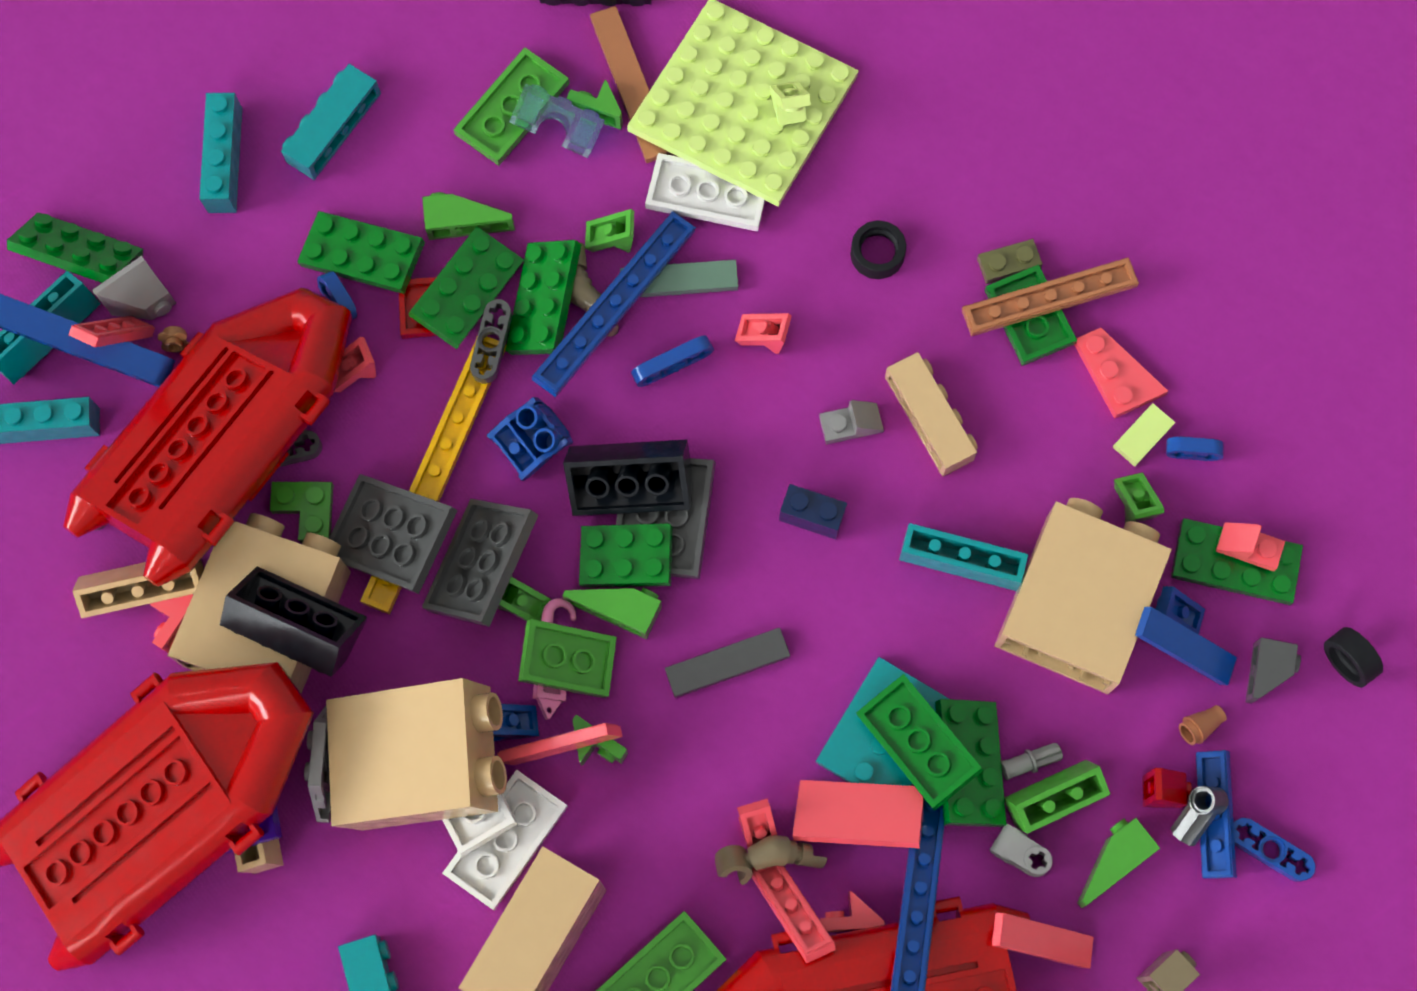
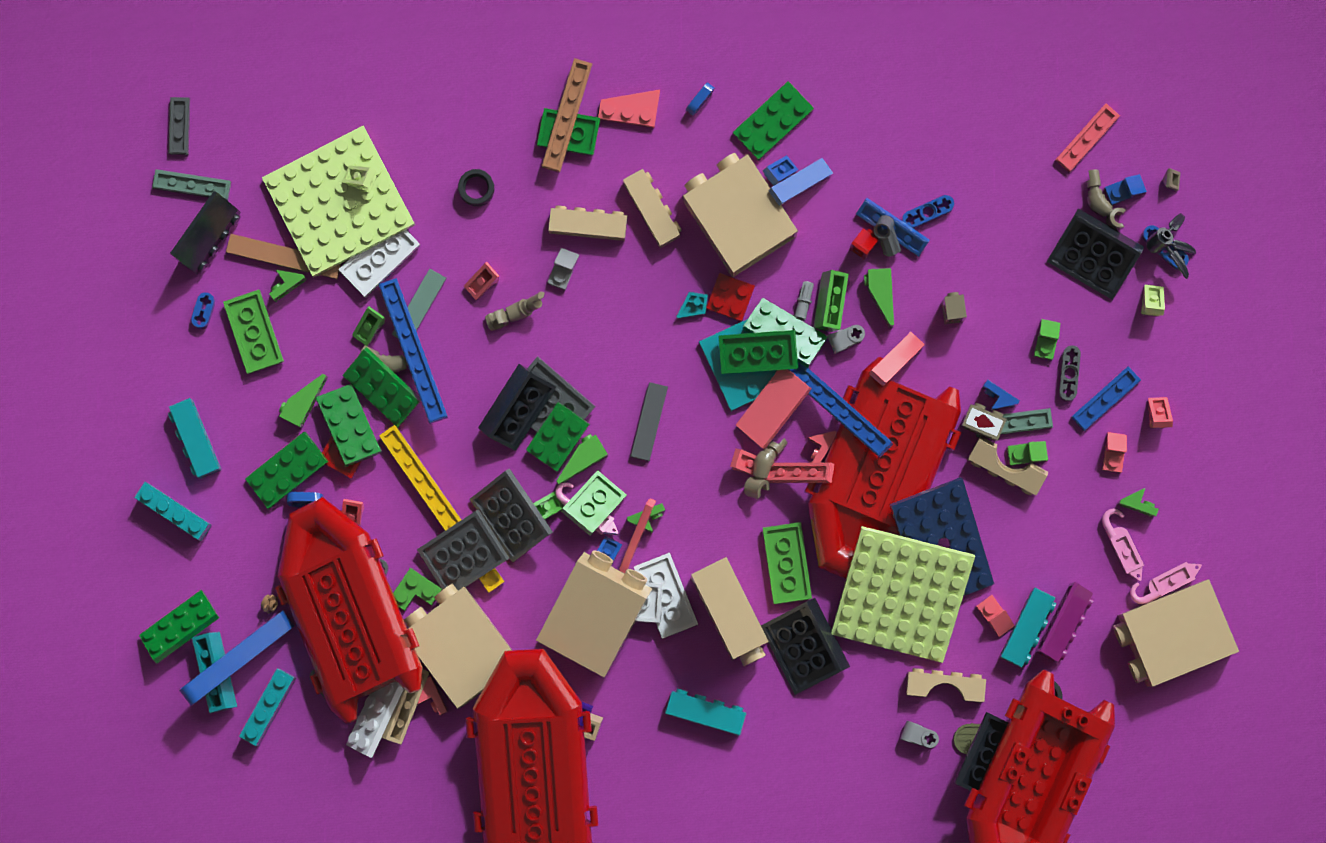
camera: 55 degrees left, 10 degrees up
coral tile [69,316,155,347] -> none
light grey slope [92,256,176,320] -> none
black slope [220,566,367,677] -> none
light grey wing [304,706,331,823] -> none
dark grey beam [470,299,512,384] -> none
blue slope [487,397,573,481] -> none
clear light blue arch [509,84,605,158] -> none
blue beam [631,335,714,387] -> none
dark blue brick [779,484,847,540] -> none
teal brick [899,523,1028,591] -> none
olive plate [977,239,1043,284] -> none
yellowish green tile [1112,403,1175,466] -> none
bright green slope [1114,472,1164,523] -> none
nougat cone [1178,705,1227,745] -> none
coral slope [1216,522,1285,572] -> none
dark grey slope [1245,637,1301,704] -> none
black tyre [1324,627,1383,688] -> none
none -> blue beam [191,292,215,329]
none -> white plate [346,682,404,758]
none -> dark tan piece [485,292,544,331]
none -> tan brick [623,169,682,248]
none -> teal piece [677,292,708,318]
none -> red plate [706,273,755,322]

